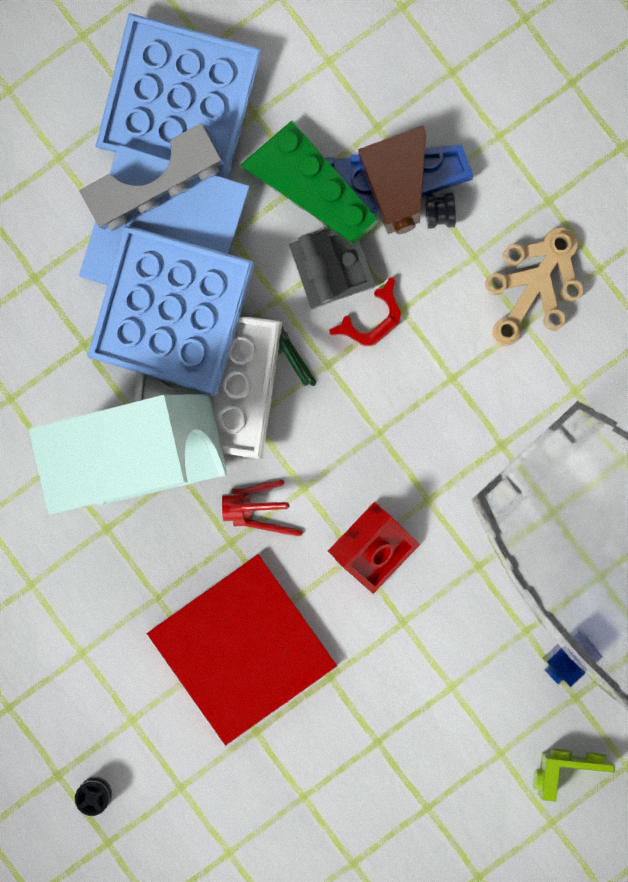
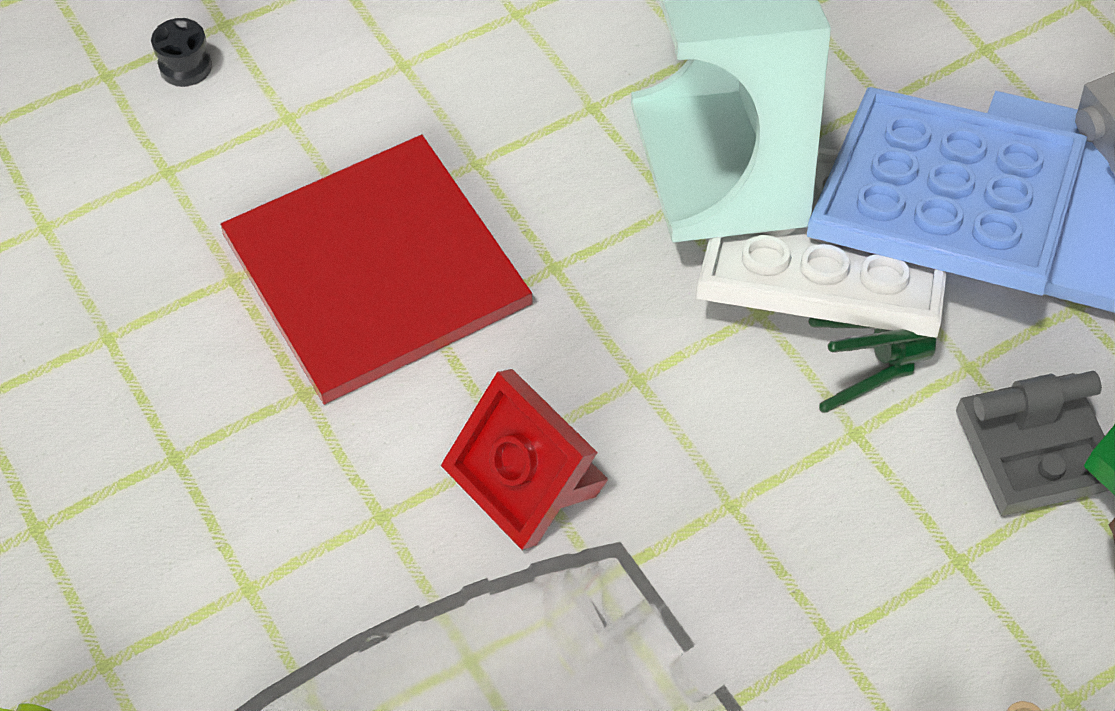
camera: 90 degrees right, 30 degrees down
red plant [222,479,303,536] -> none
red helmet [329,277,401,346] -> none

